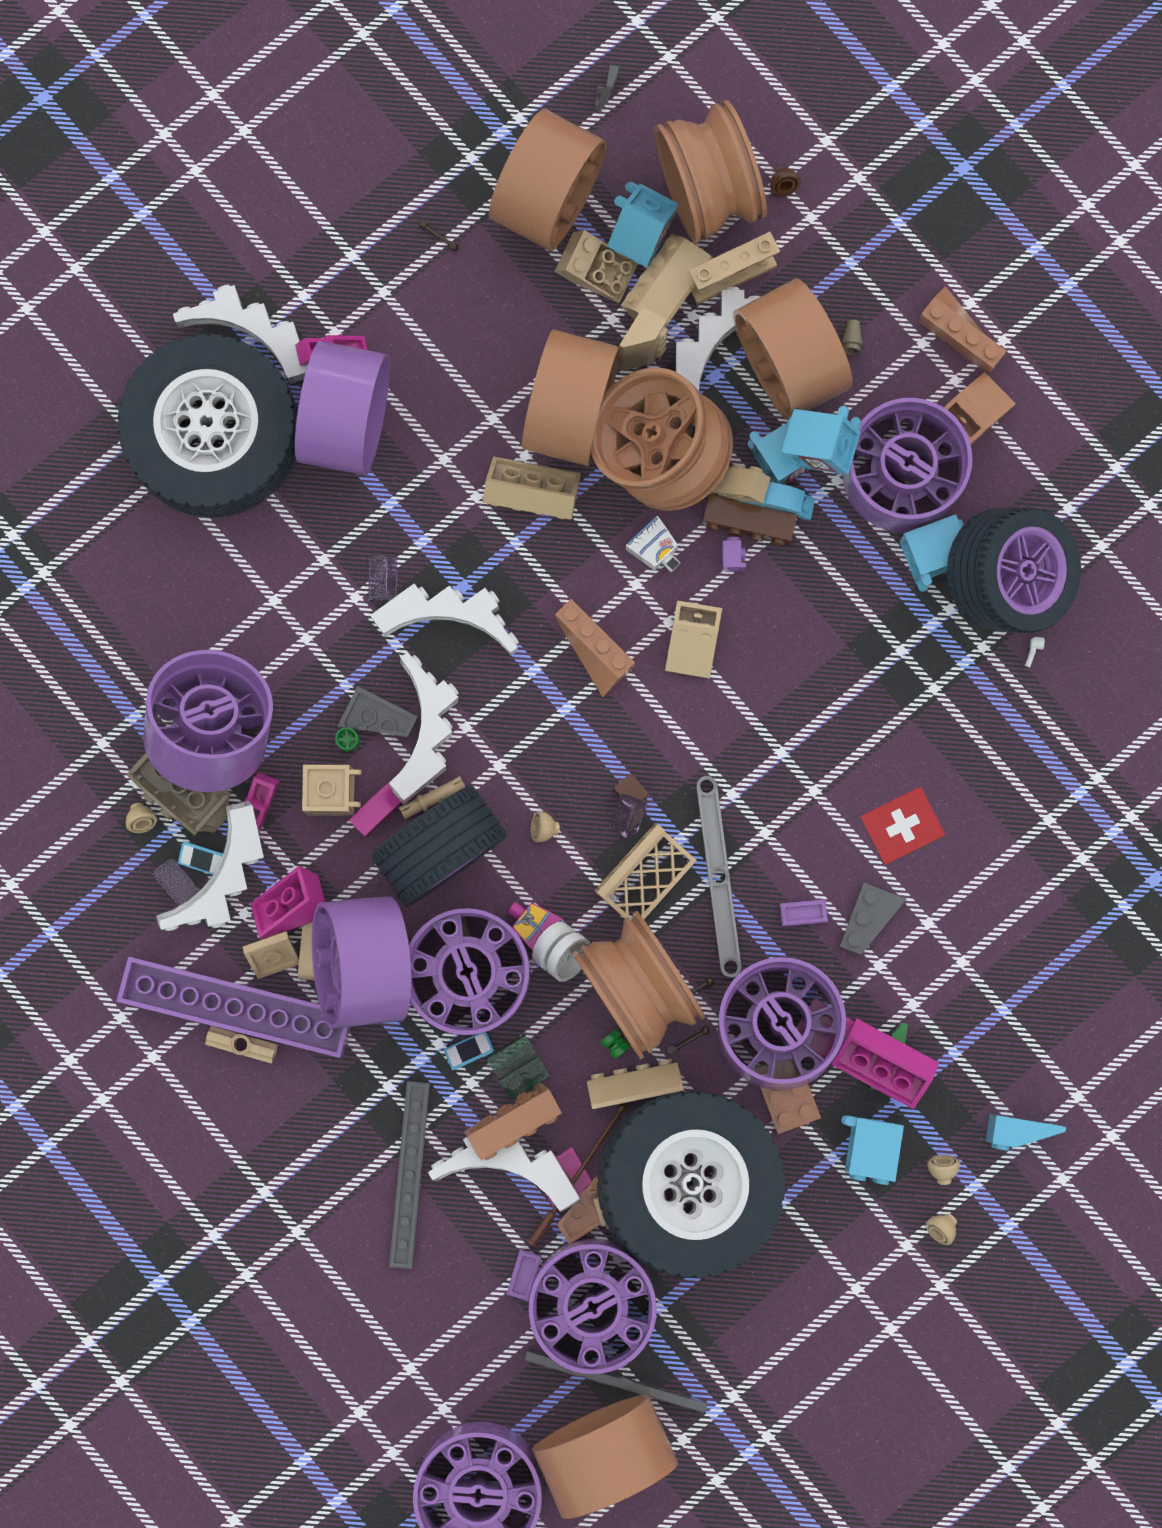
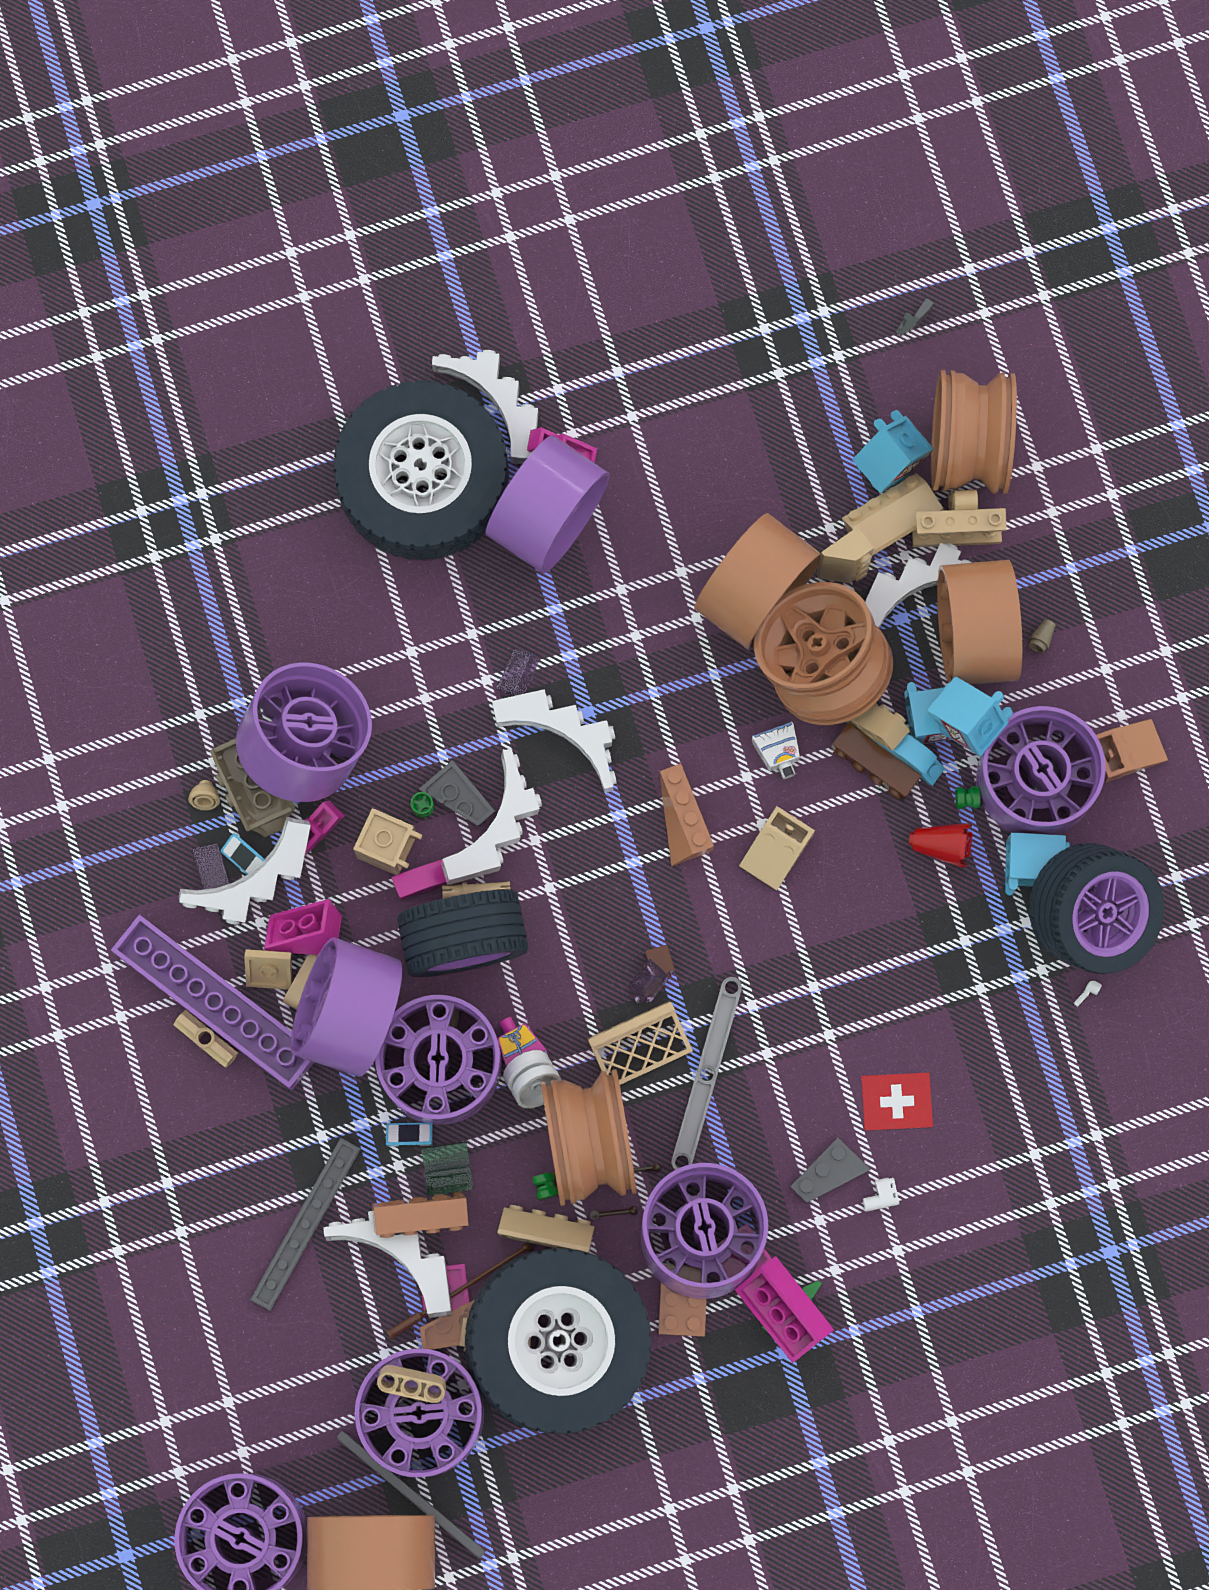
camera: 20 degrees right, 5 degrees down
dark brown hinge [418,221,458,251] -> none
tan slope [483,456,581,519] -> none
nougat wheel [489,109,607,251] -> none
medium lavender tile [506,1249,542,1301] -> none
tan brick [531,811,560,843] -> none
tan slope [554,230,638,303] -> none
medium lavender brick [722,537,746,571] -> none
reddish brown brick [770,166,801,196] -> none
medium lavender tile [780,899,828,927] -> none
medium azure container [841,1115,904,1185] -> none
nougat wedge [918,286,1006,375] -> none
tan brick [926,1213,957,1245] -> none
tan brick [927,1155,960,1185] -> none
medium azure slope [985,1114,1066,1151] -> none
none -> tan beam [377,1365,446,1403]
none -> white piece [863,1178,899,1212]
none -> red cone [909,823,972,868]
none -> tan beam [948,490,978,511]
none -> green wheel [955,786,980,810]

